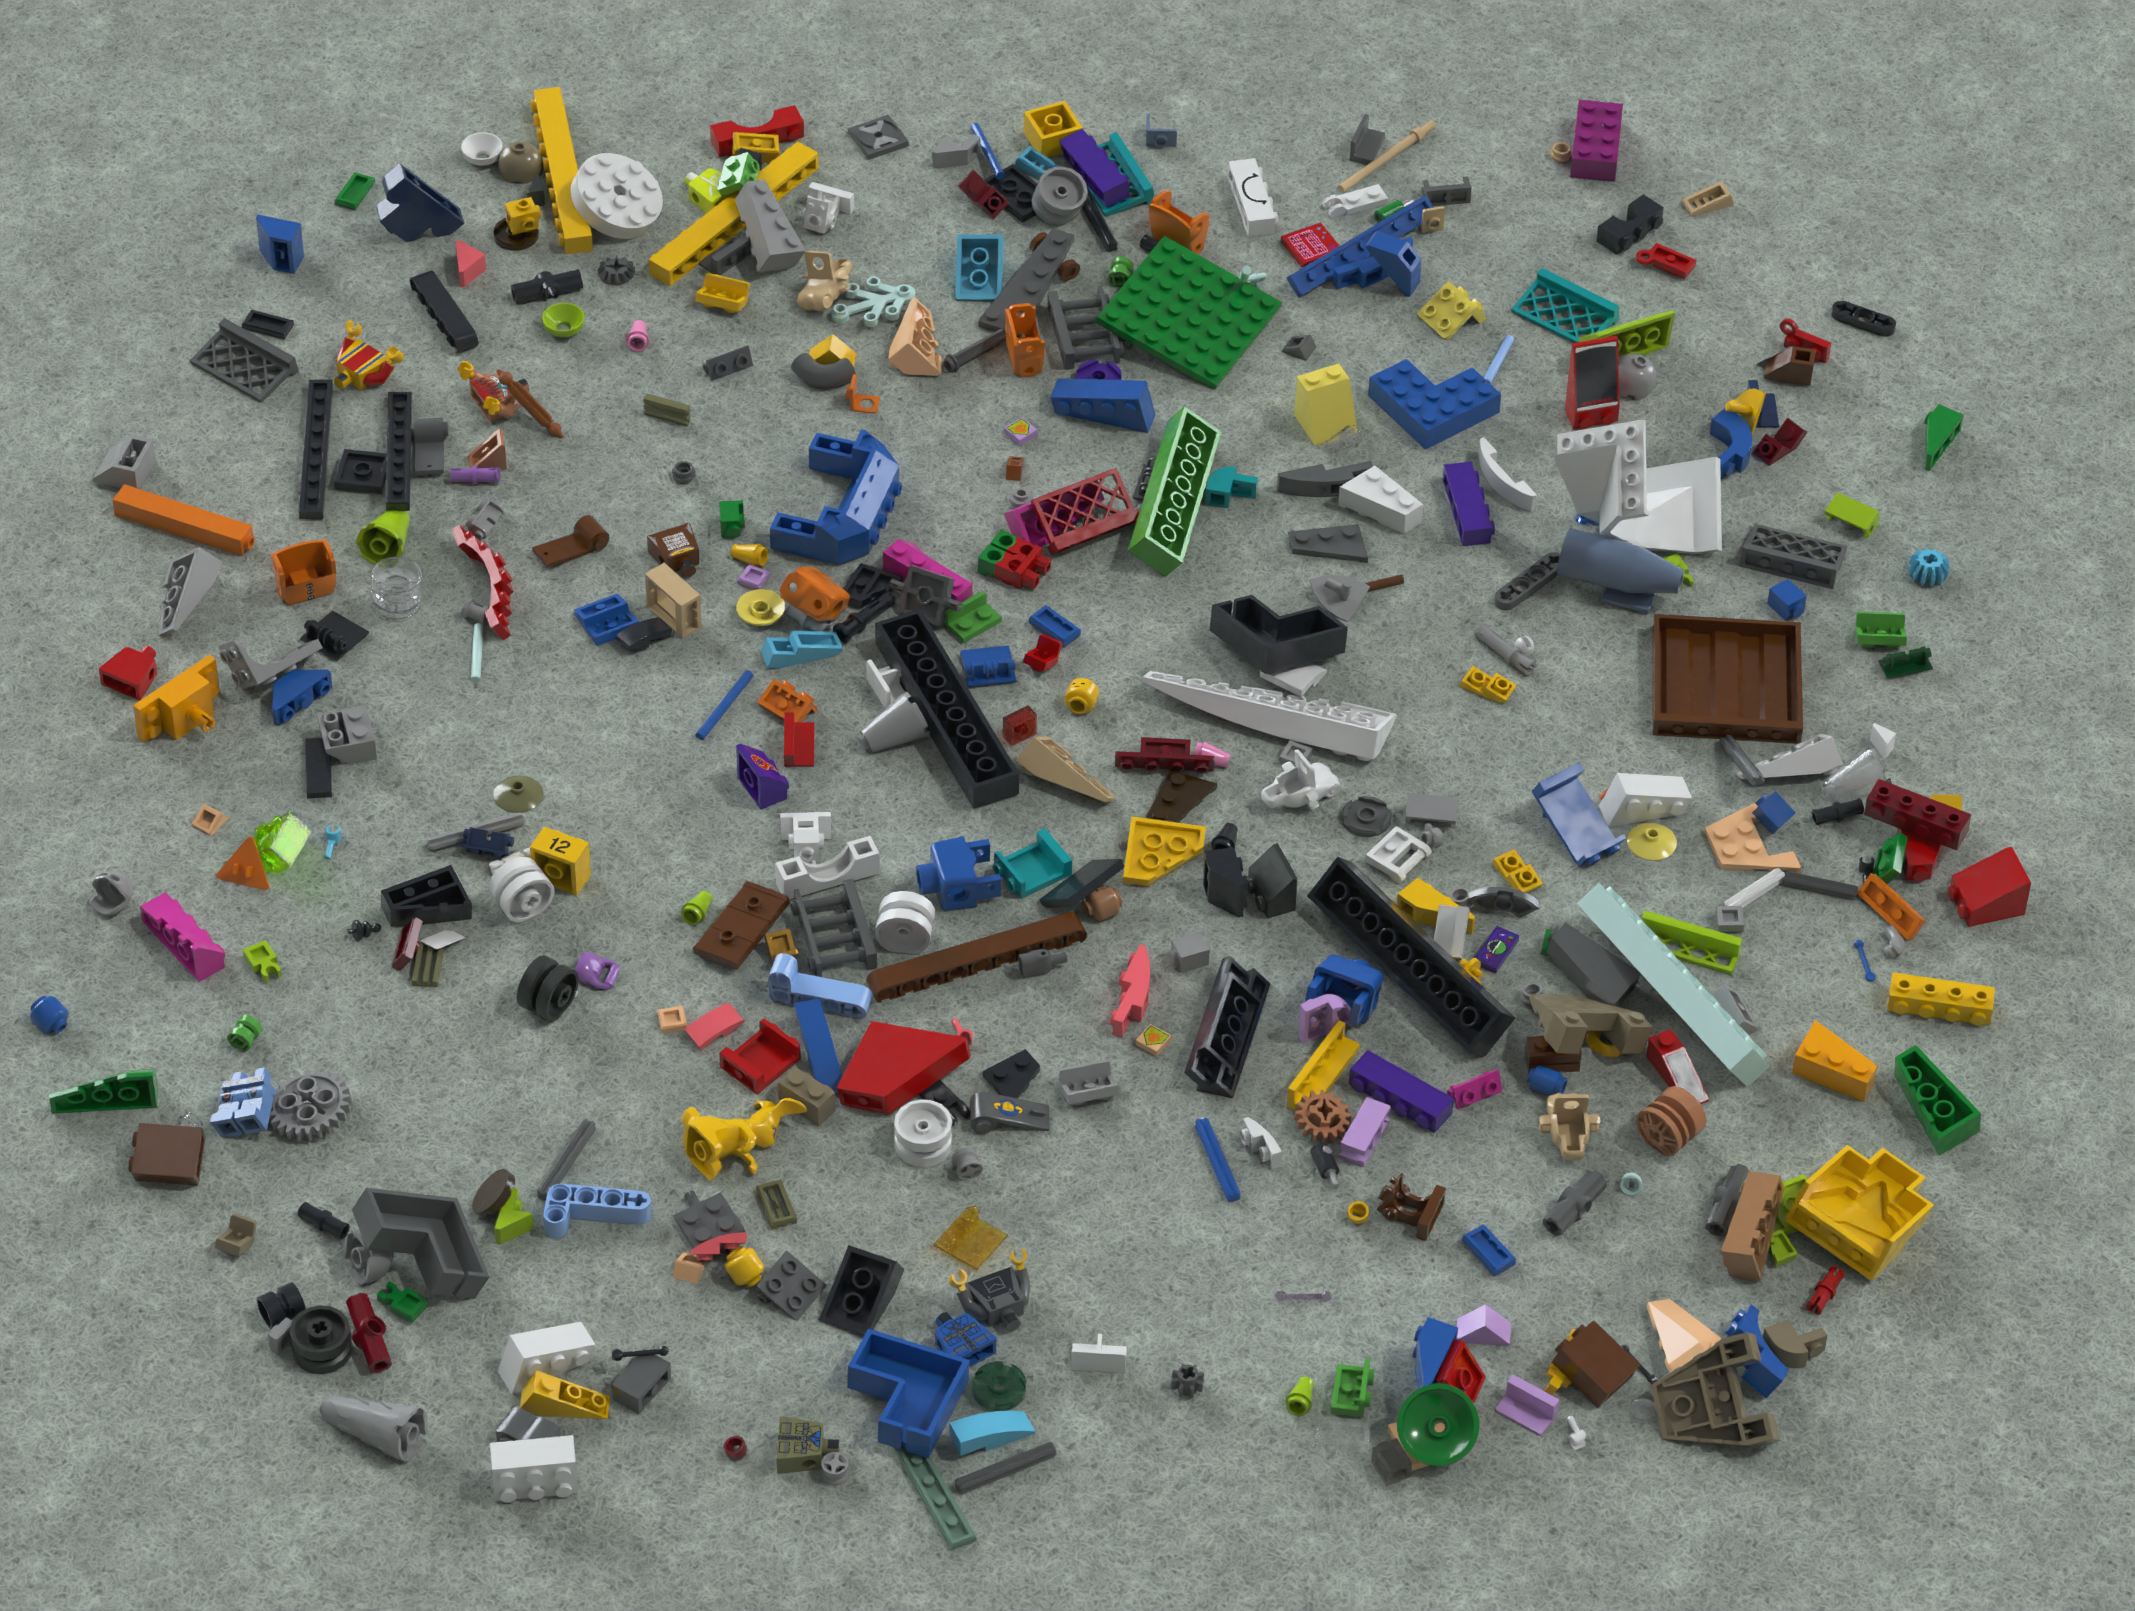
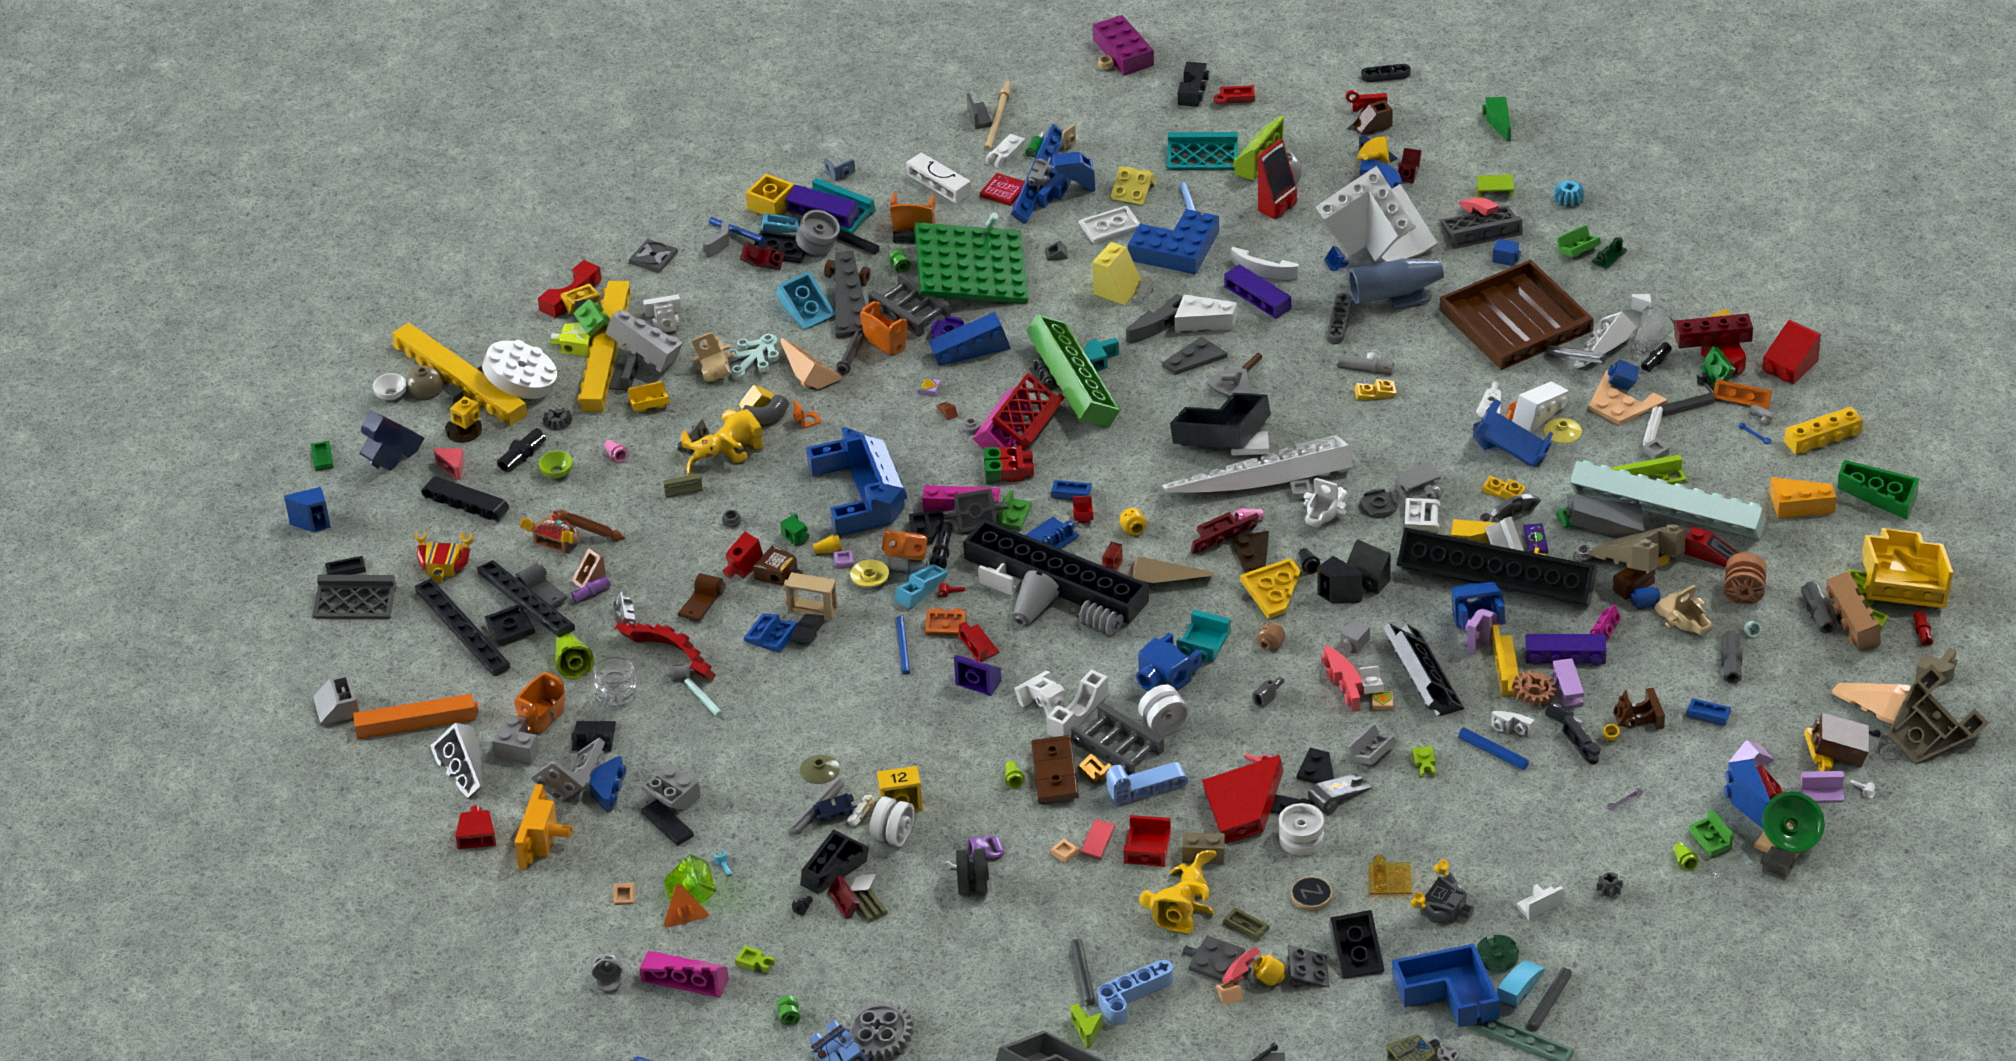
camera: 30 degrees left, 5 degrees down
dark brown tile [472,1169,515,1218] -> none
blue slope [794,998,842,1096] -> none
reddish brown beam [866,912,1087,1003] -> none
blue torso [935,1312,997,1367] -> none
light grey wheel [951,1148,983,1180] -> none
black tile [1039,859,1125,907] -> none
dark grey hinge [1421,176,1472,206] -> none
tan slope [1681,181,1733,217] -> none
blue arch [1724,1304,1789,1398] -> none
none -> light grey brick [492,714,539,764]
none -> yellow animal [681,409,763,476]
none -> red torso [723,531,763,578]
none -> red hand [938,583,965,597]
none -> light grey hinge [1027,157,1052,192]
none -> white tile [1079,206,1140,244]
none -> light grey piece [1079,600,1124,636]
none -> black tile [1291,876,1332,911]
none -> white bracket [1359,666,1384,694]
none -> lime plate [1412,746,1436,777]
none -> coral slope [1459,197,1499,216]
none -> white piece [1476,382,1501,418]
none -> black hinge [1562,714,1601,765]

